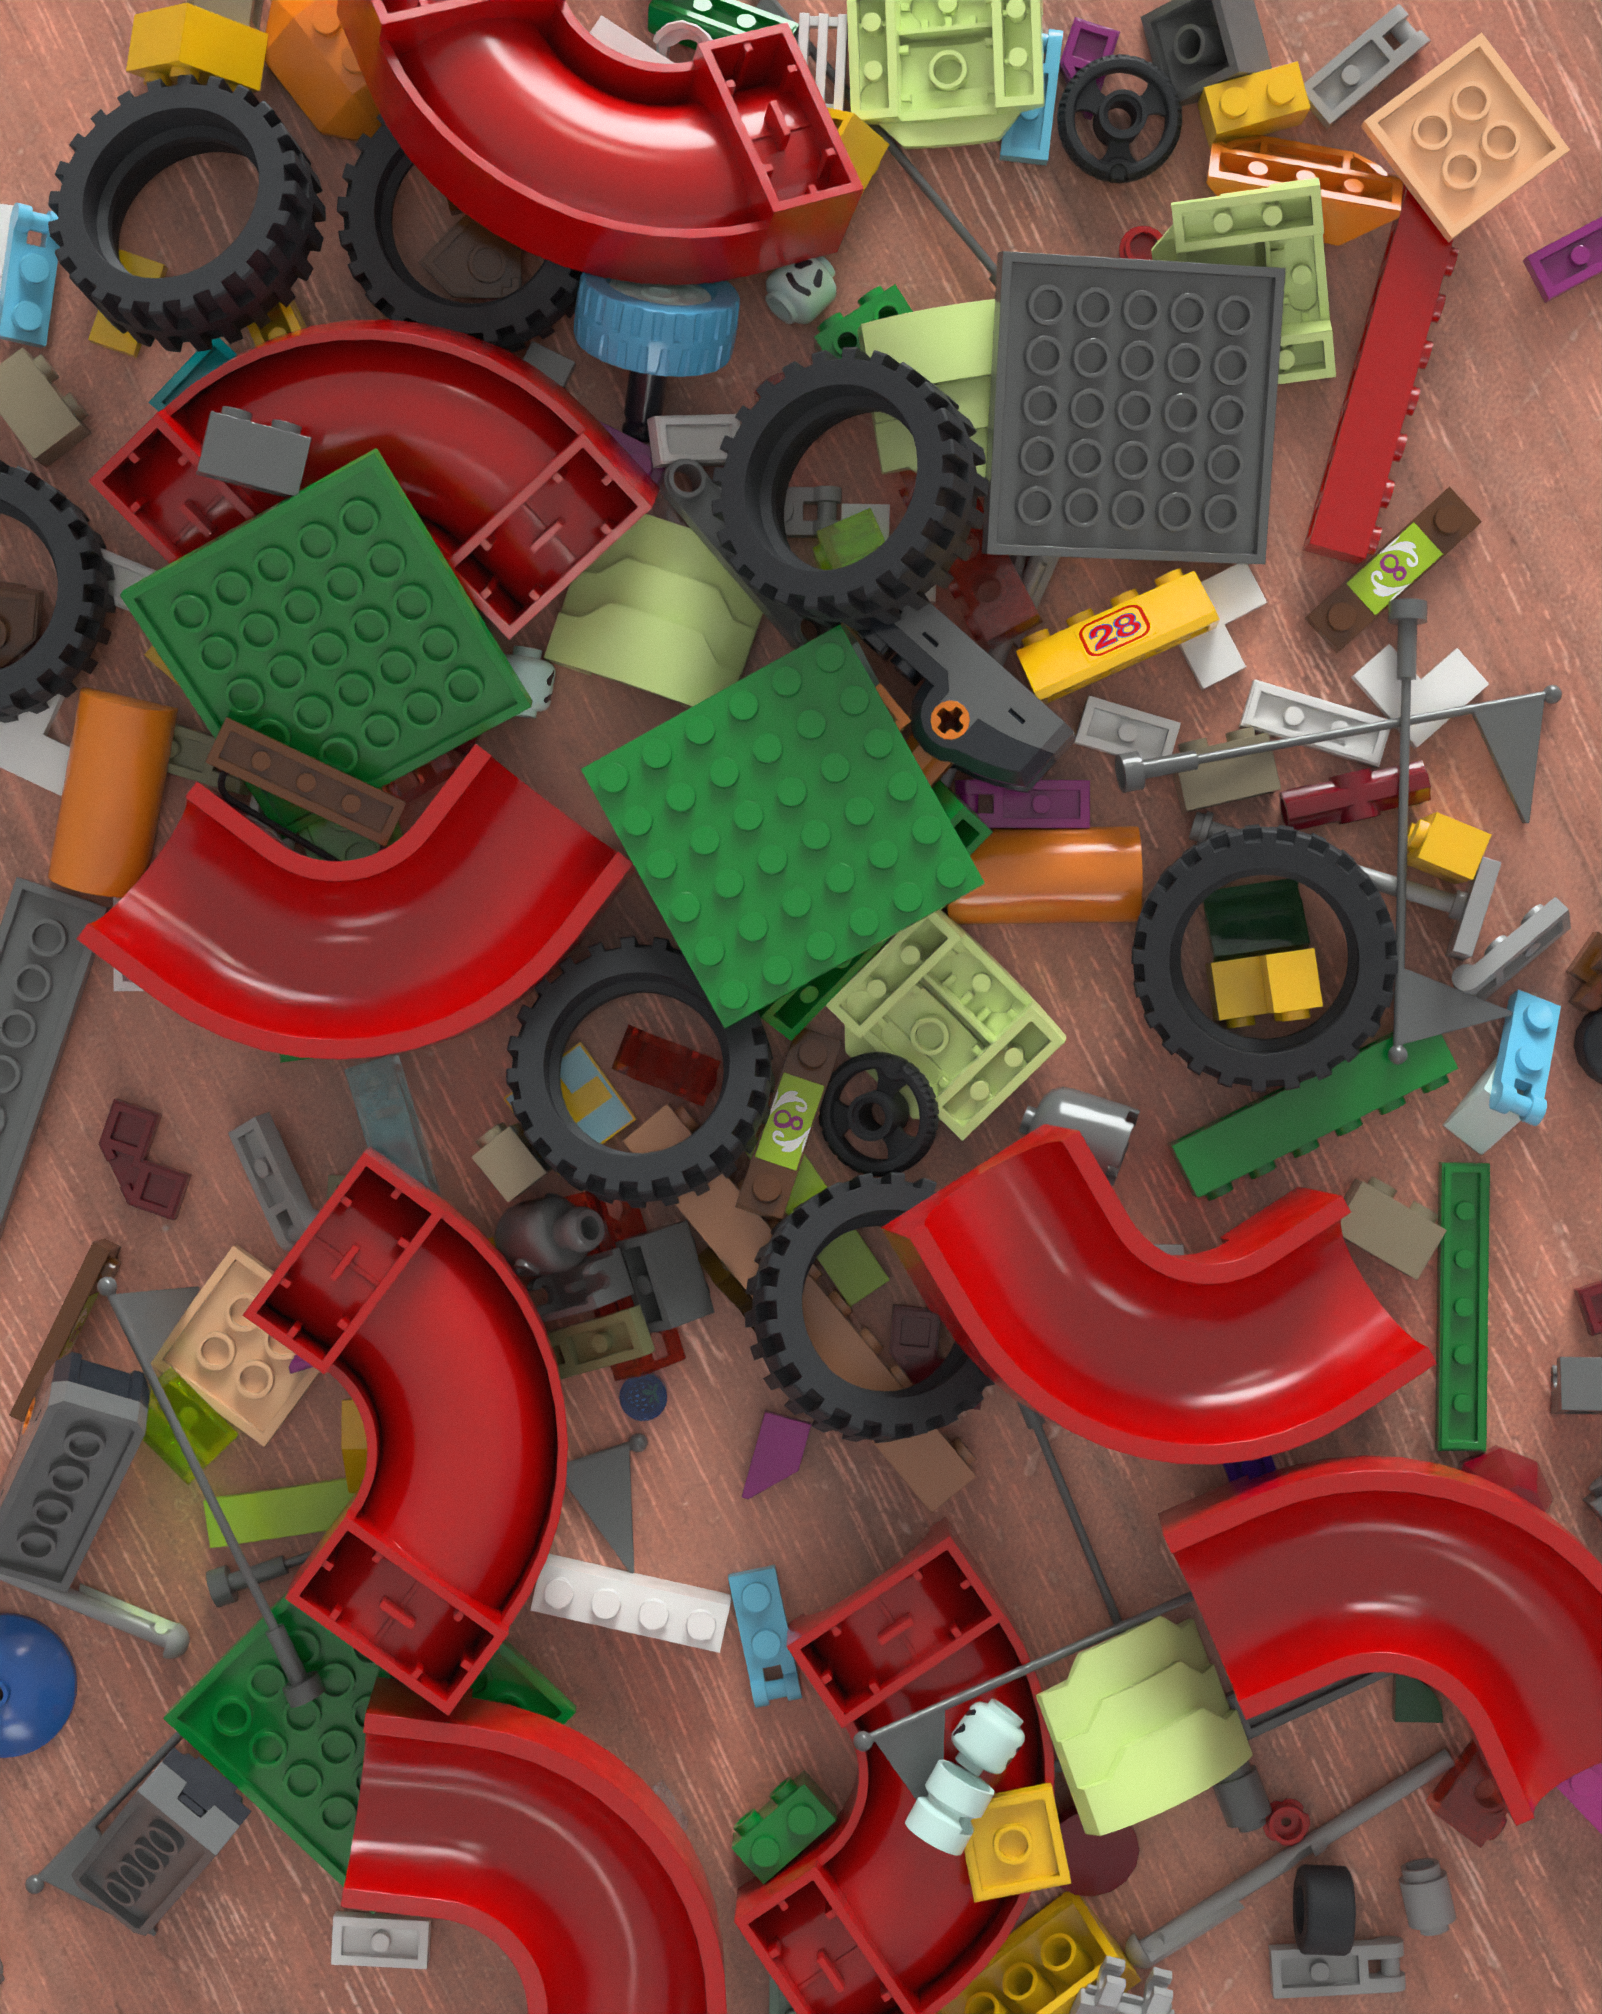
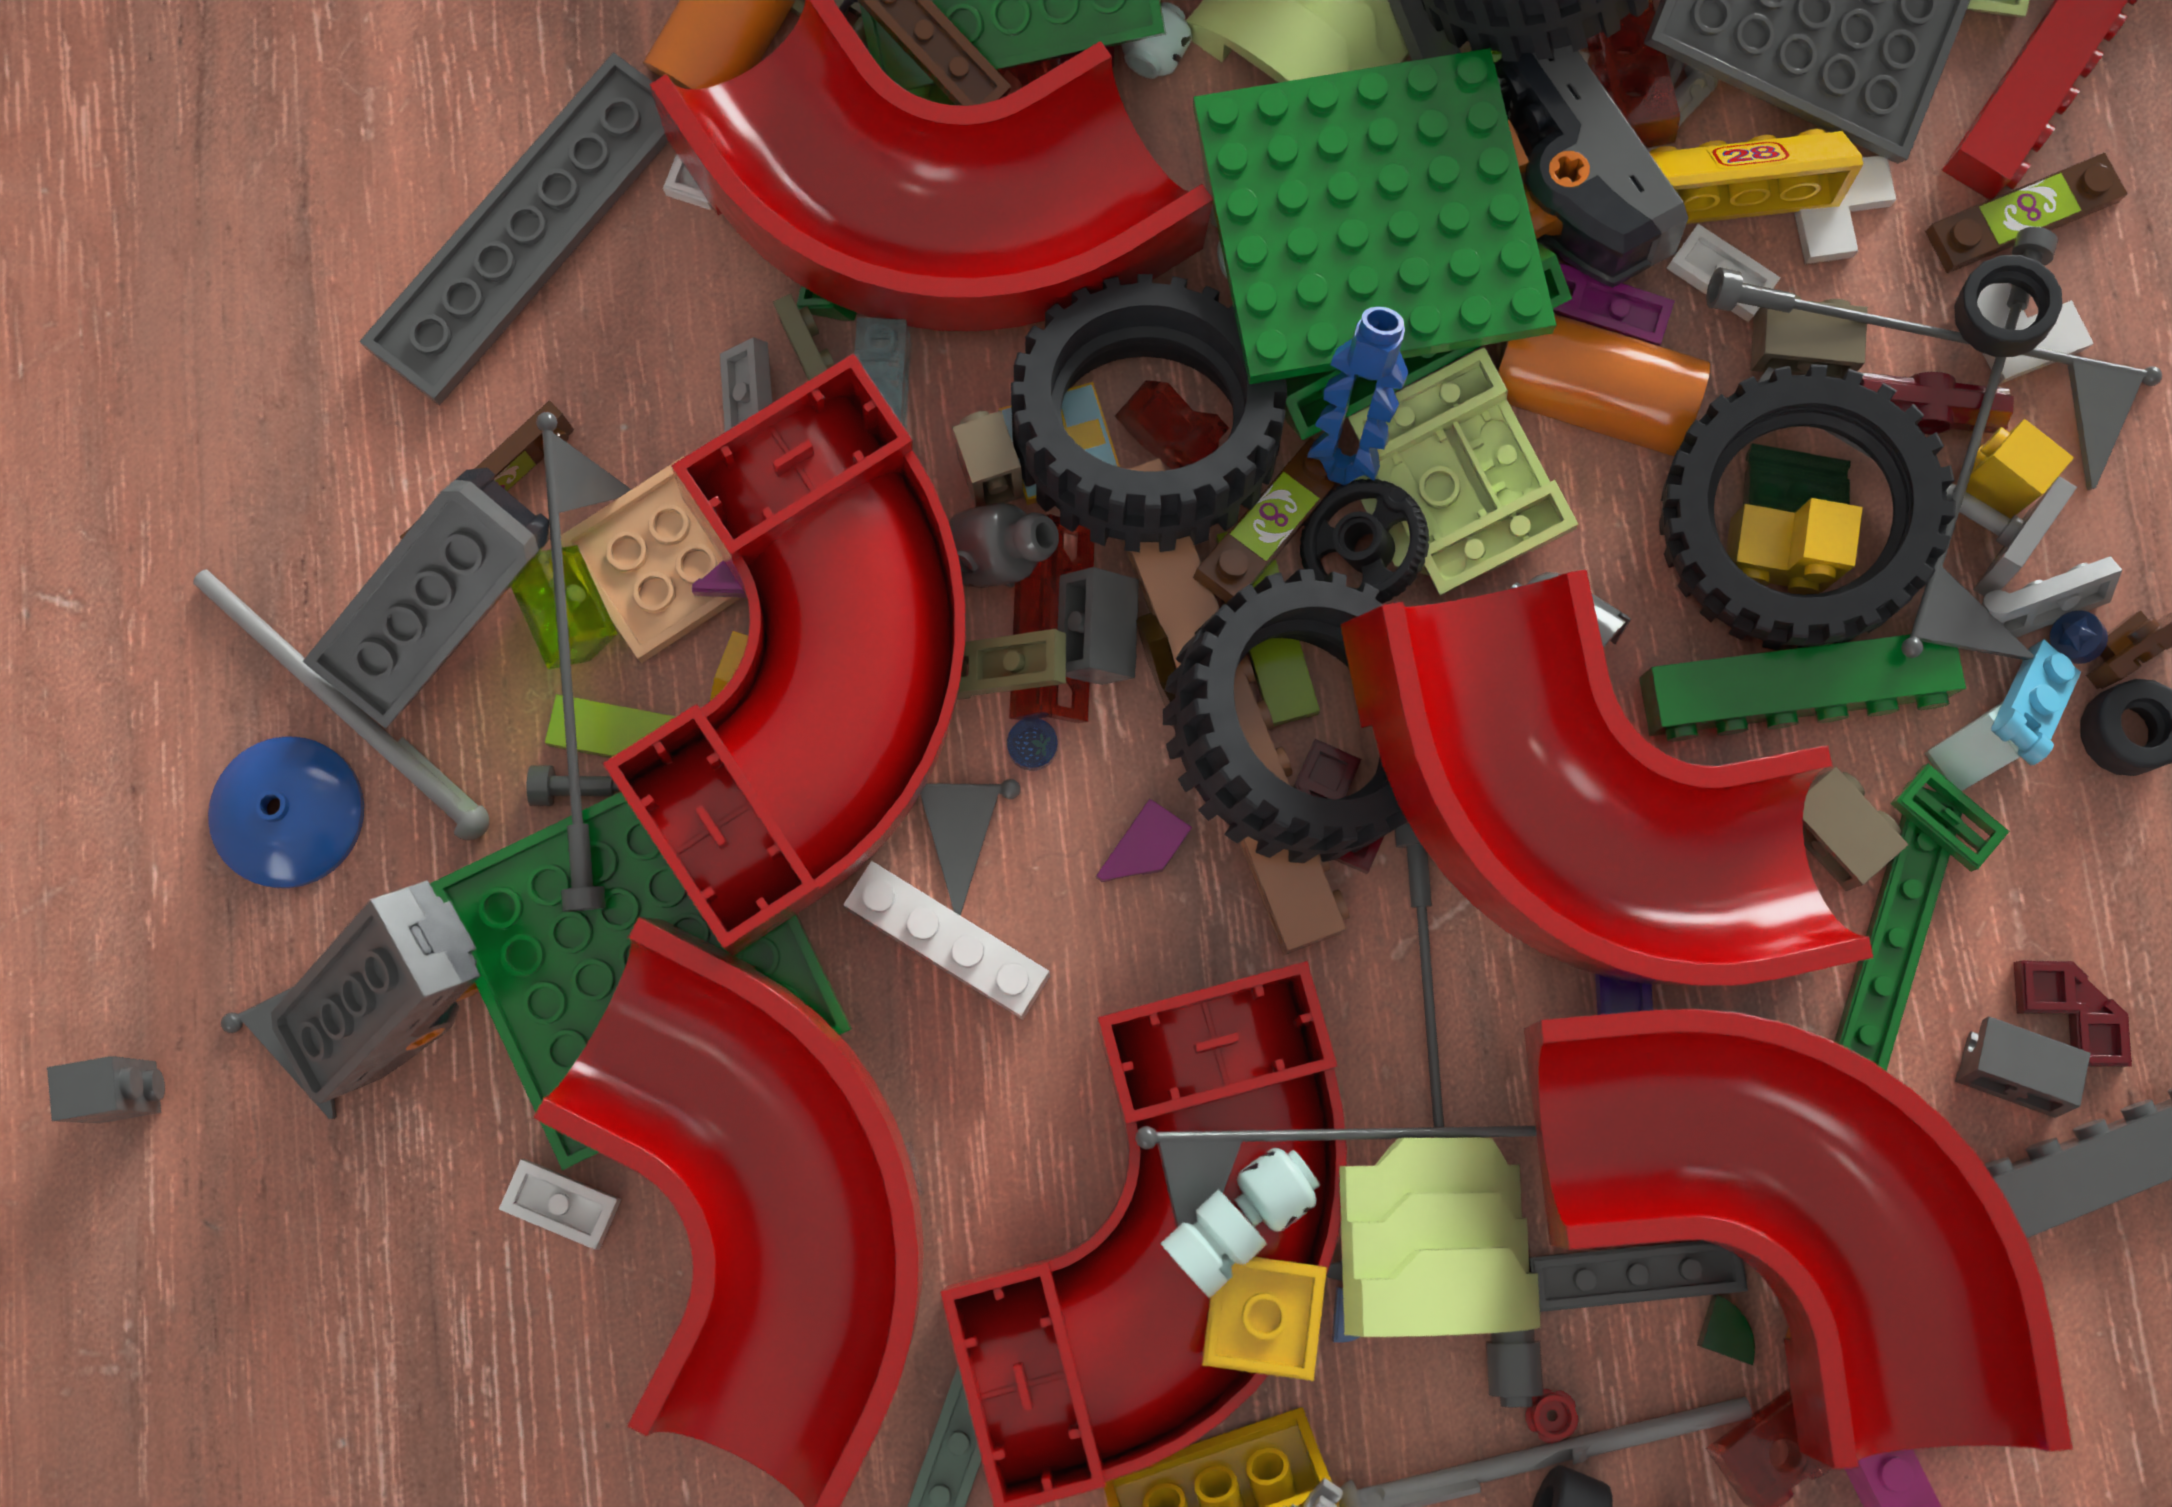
camera: 25 degrees right, 10 degrees down
dark red tile [98,1099,192,1220] -> none
dark grey hinge [527,1247,634,1322] -> none
medium azure plate [728,1564,803,1708] -> none
green brick [732,1770,836,1885] -> none
dark red tile [1058,1806,1140,1897] -> none
white tile [1239,680,1390,768] -> none
none -> olive plate [773,294,835,381]
none -> blue sword [1307,307,1409,485]
none -> green tile [1890,763,2010,872]
none -> black tyre [1954,255,2063,357]
none -> dark blue tile [2050,610,2108,664]

